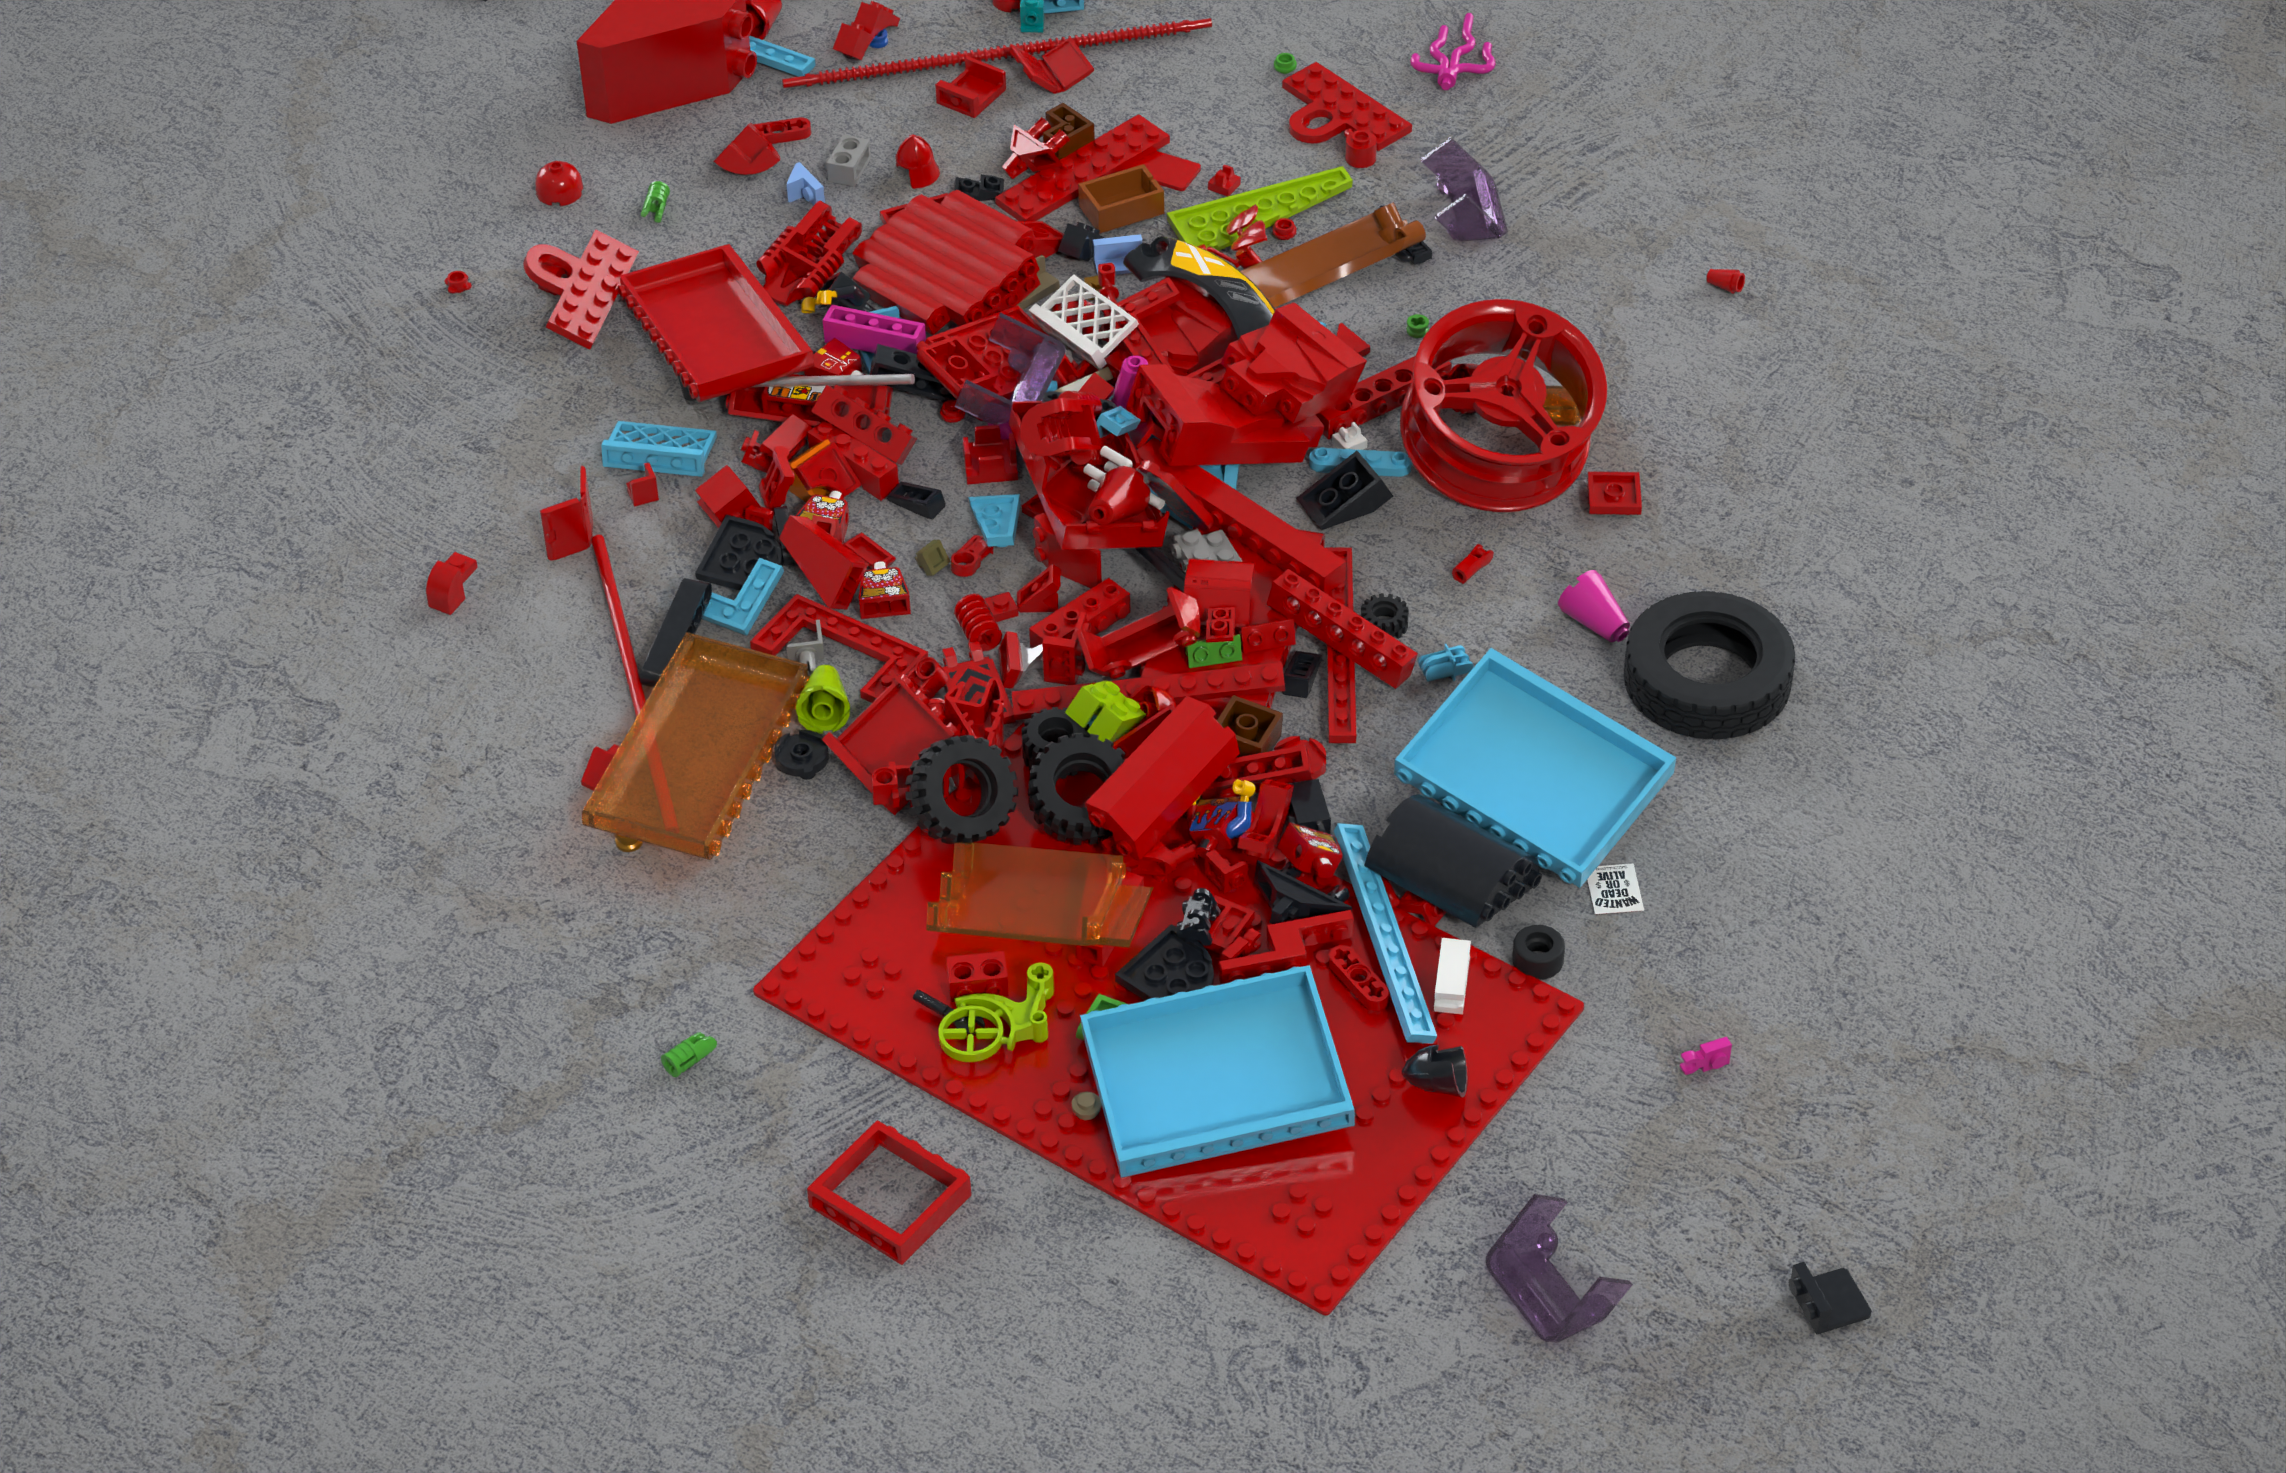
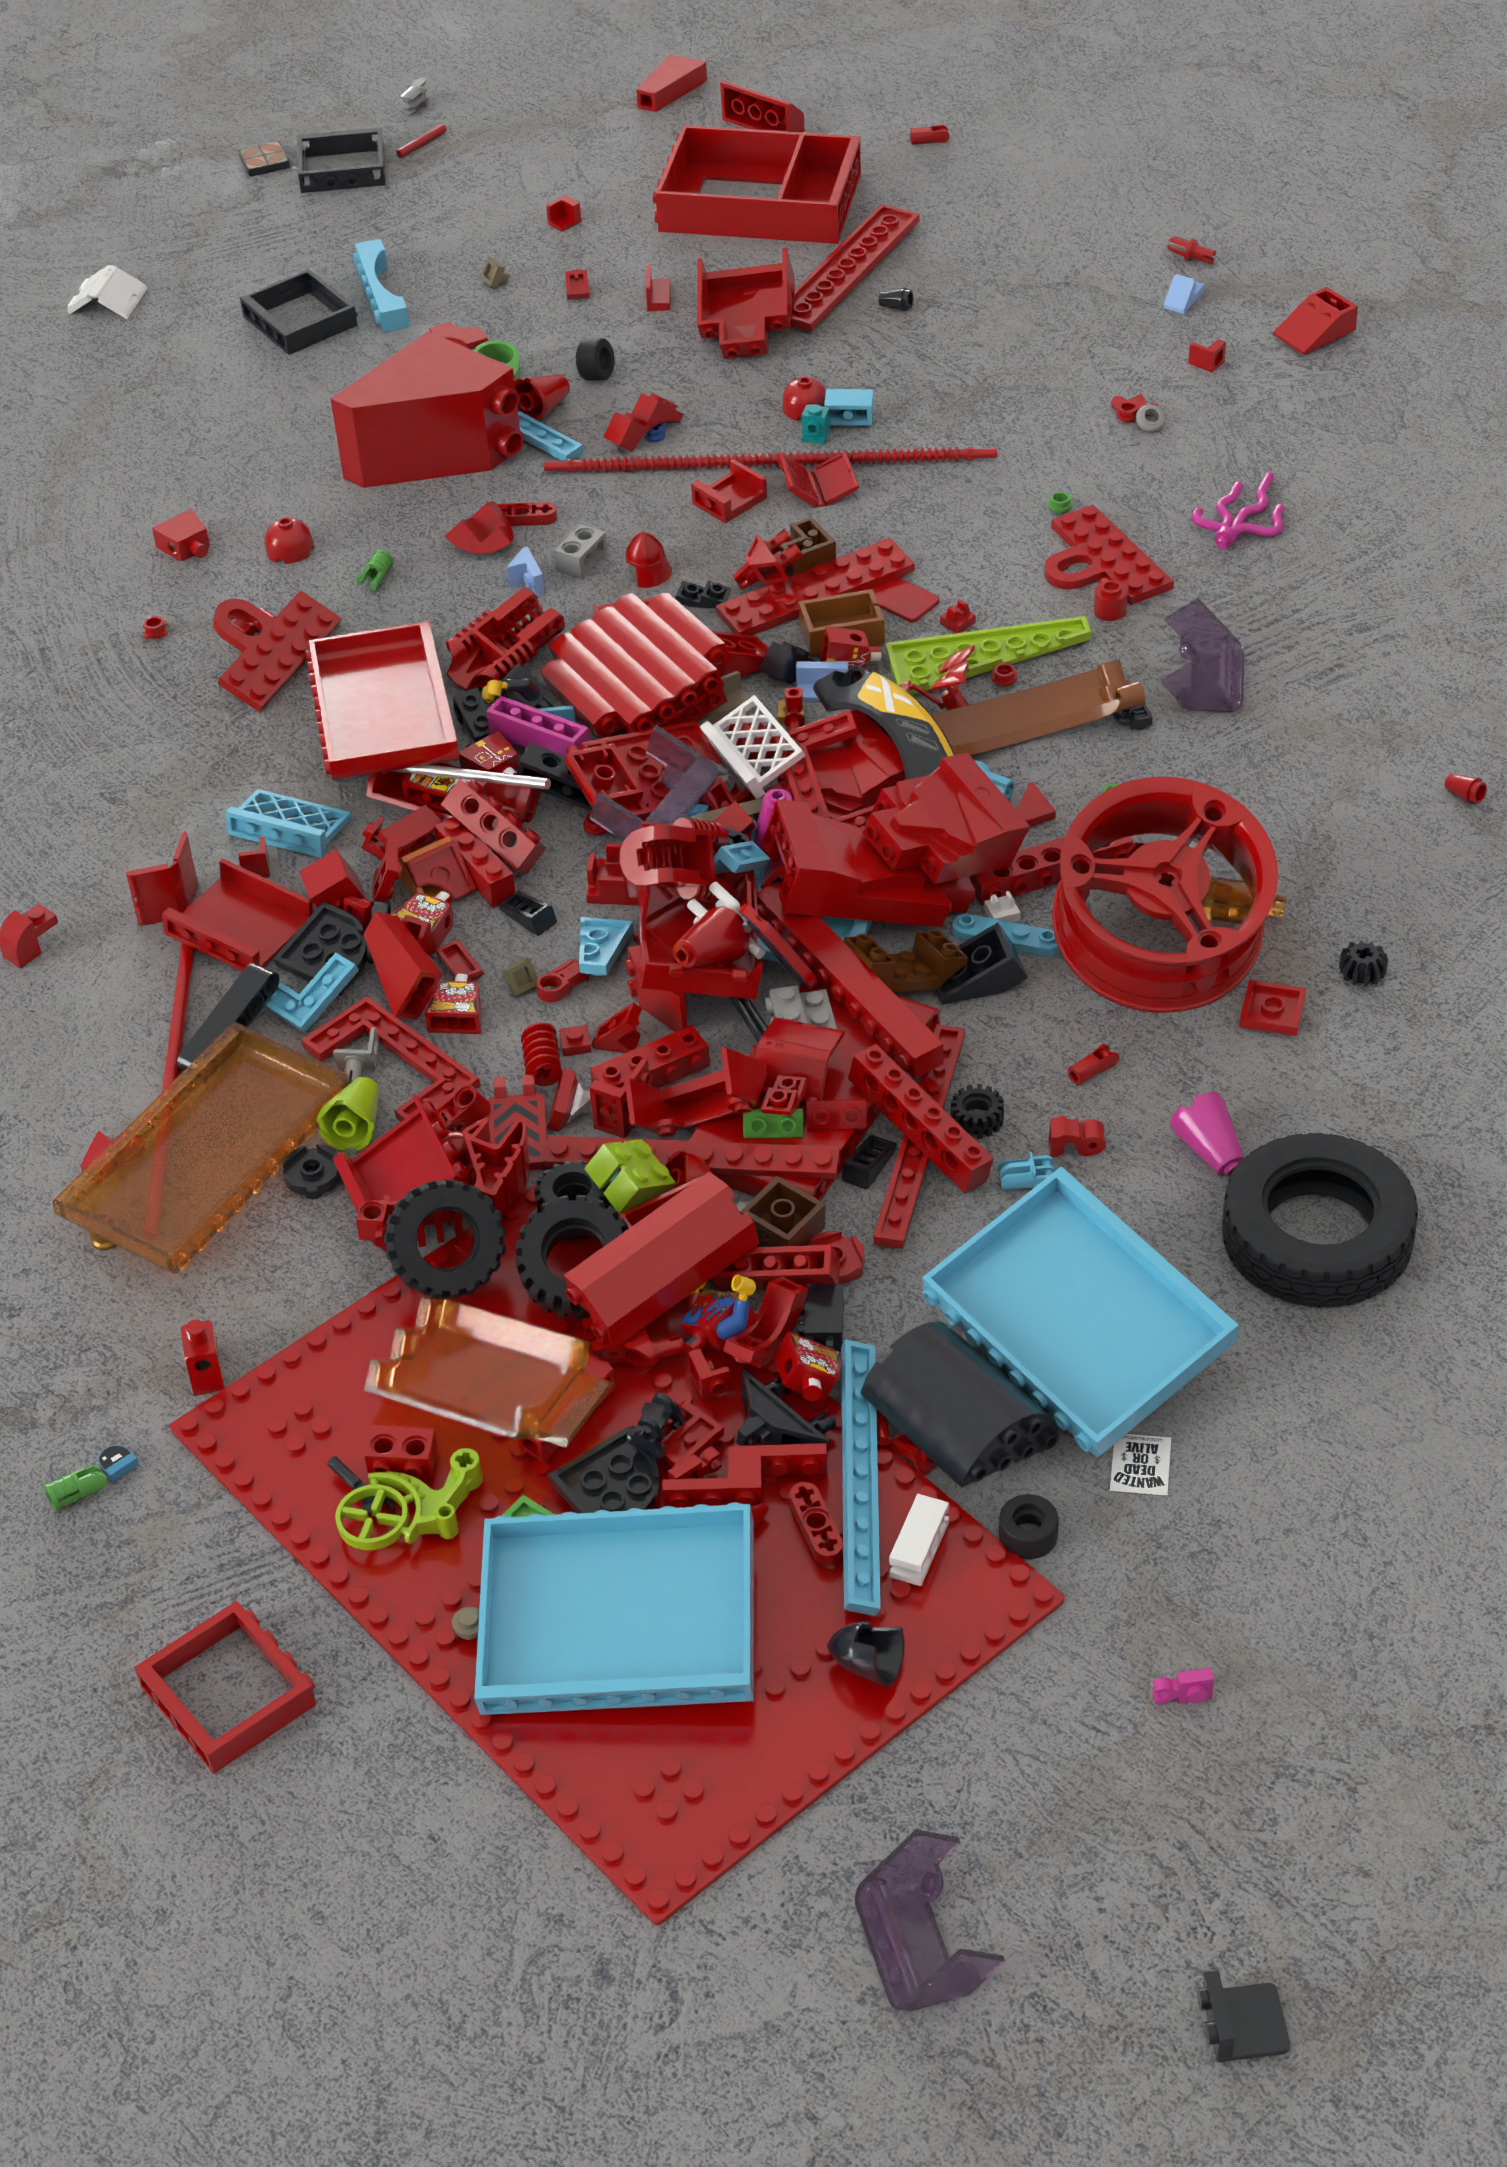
camera: 15 degrees right, 0 degrees up
none -> tile [98,1445,139,1482]
none -> red torso [152,509,210,561]
none -> red panel [162,859,313,972]
none -> red torso [180,1319,225,1396]
none -> black plate [453,688,490,742]
none -> red torso [819,626,881,670]
none -> reddish brown slope [844,930,969,993]
none -> red leg [1048,1115,1106,1157]
none -> black gear [1339,940,1388,987]

